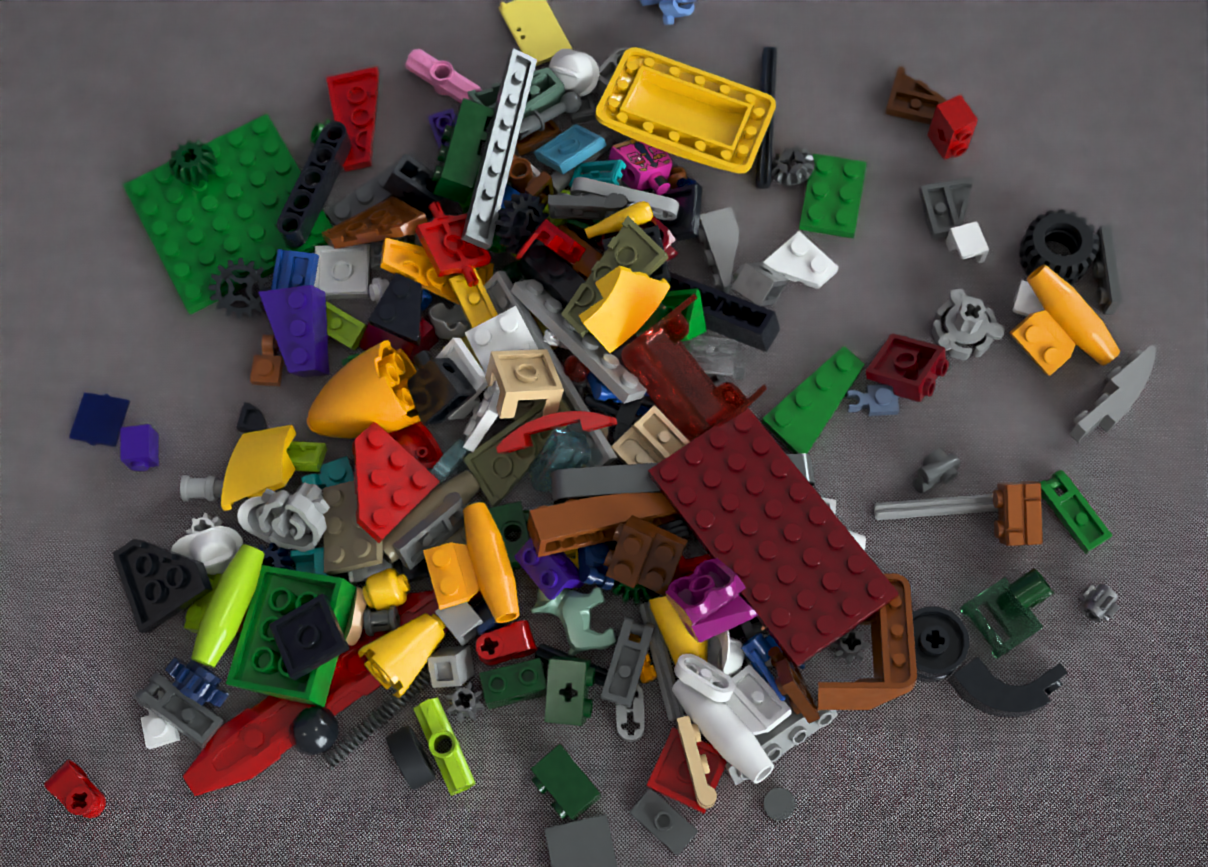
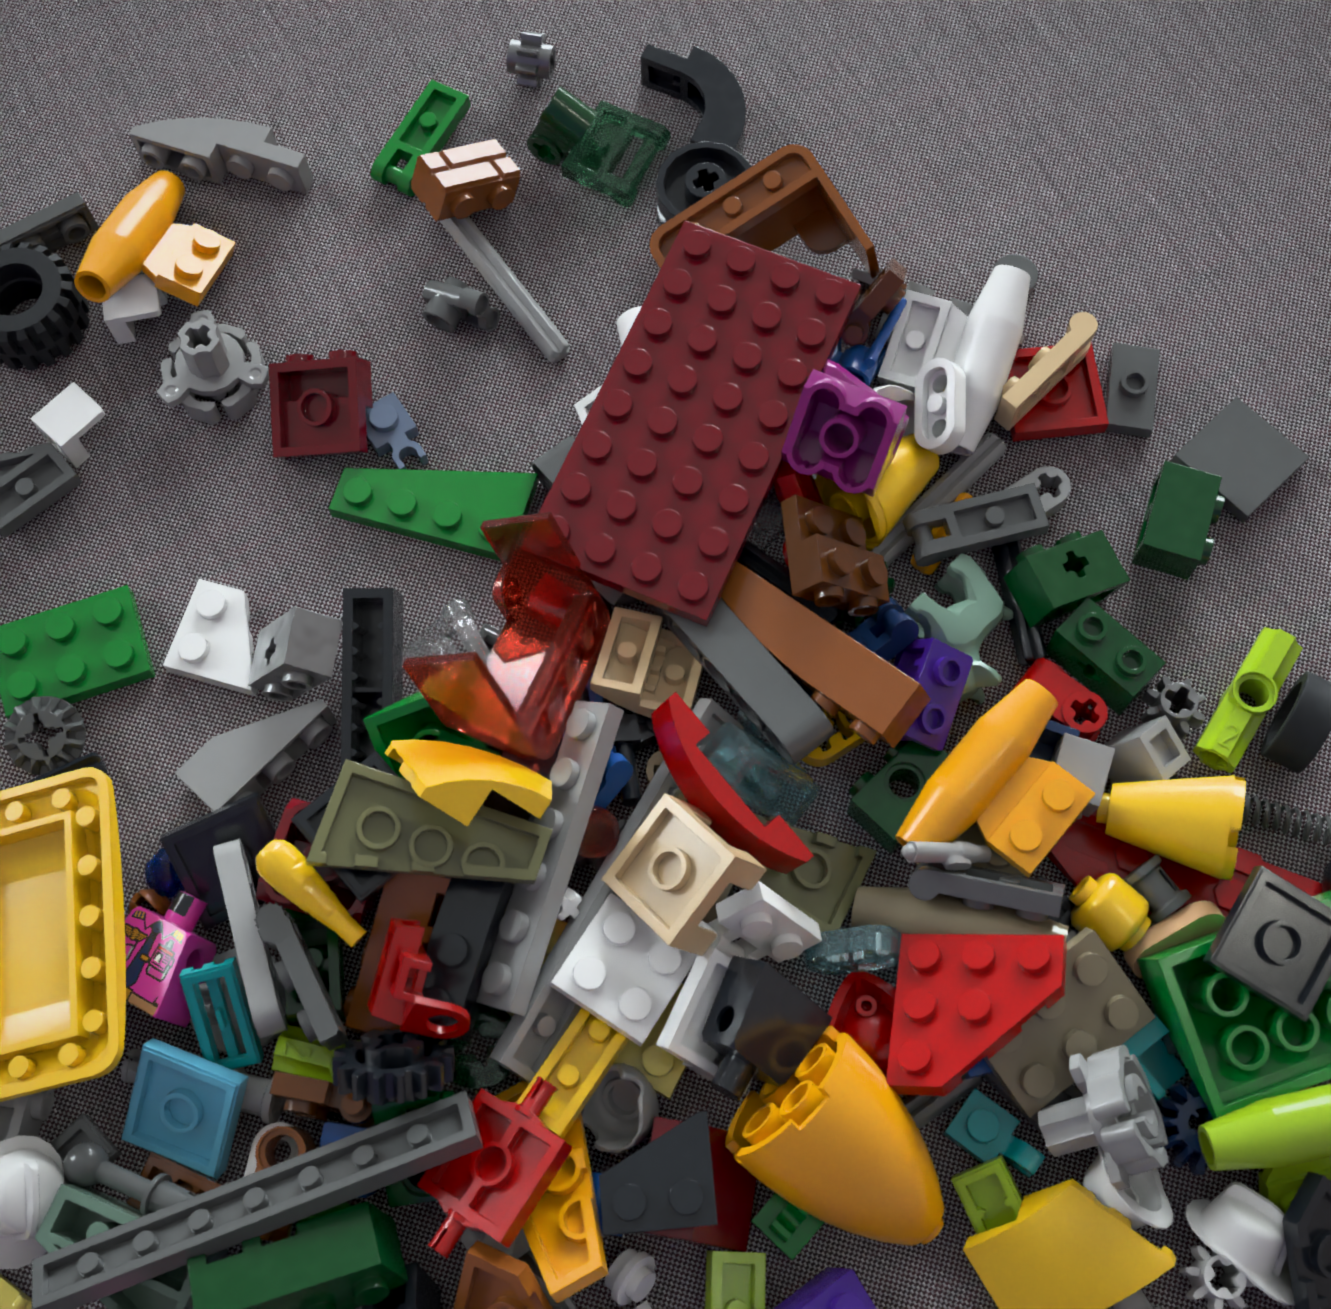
camera: 125 degrees left, 0 degrees up
none -> light grey piece [901,841,991,871]

